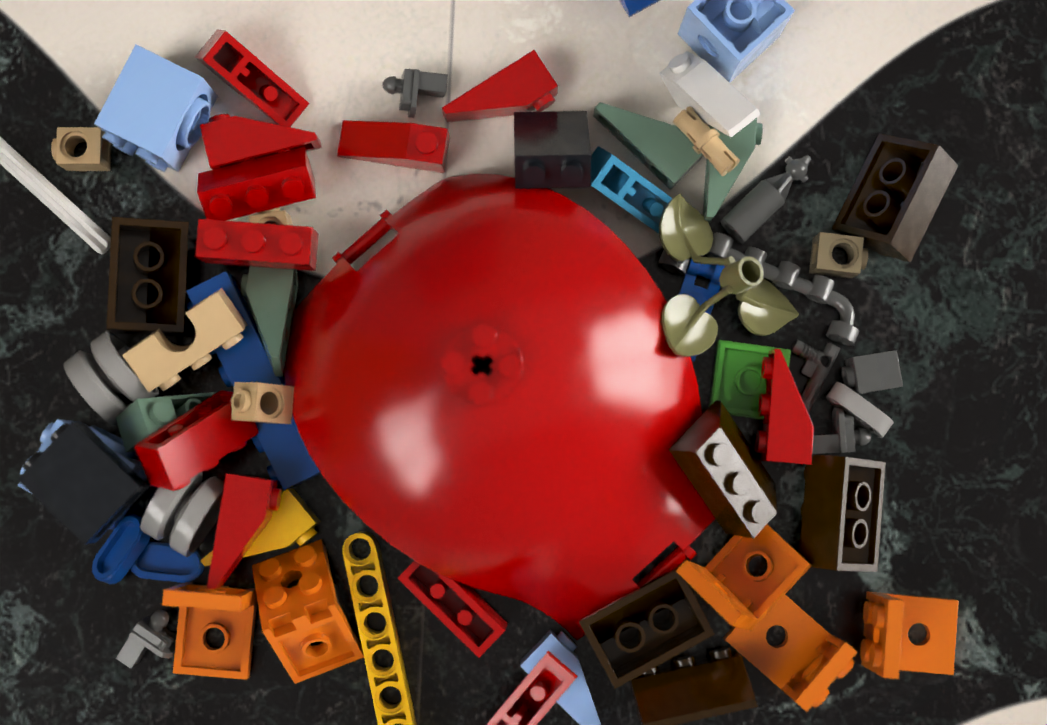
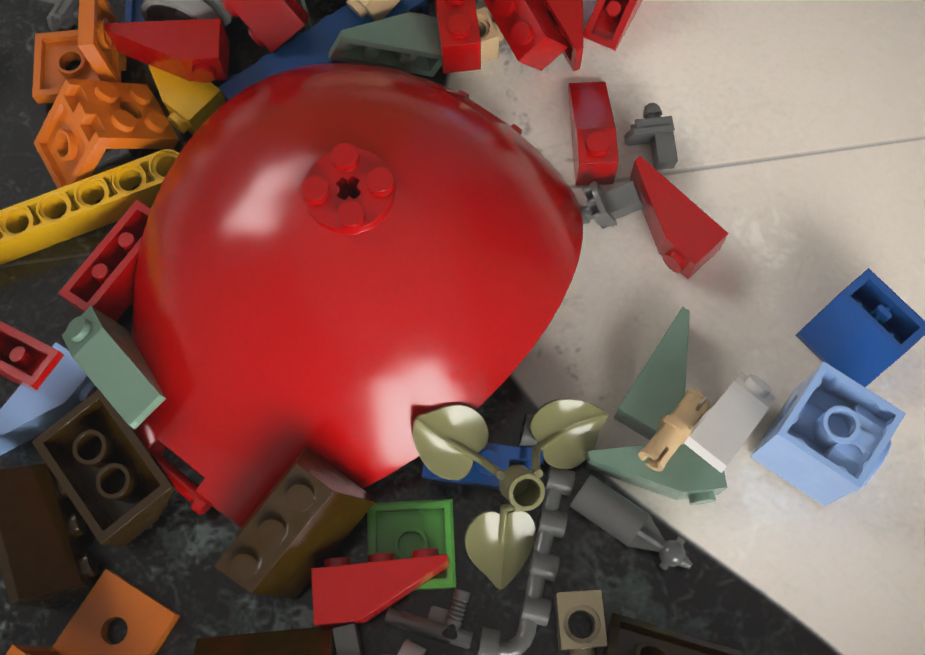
camera: 85 degrees right, 15 degrees down
tan brick [231,382,294,424] -> none
black brick [514,111,591,189] -> none
dark azure slope [591,146,672,234] -> none
orange bracket [676,524,812,631] -> none
none -> sand green slope [62,306,166,429]
none -> dark grey piece [580,181,645,229]

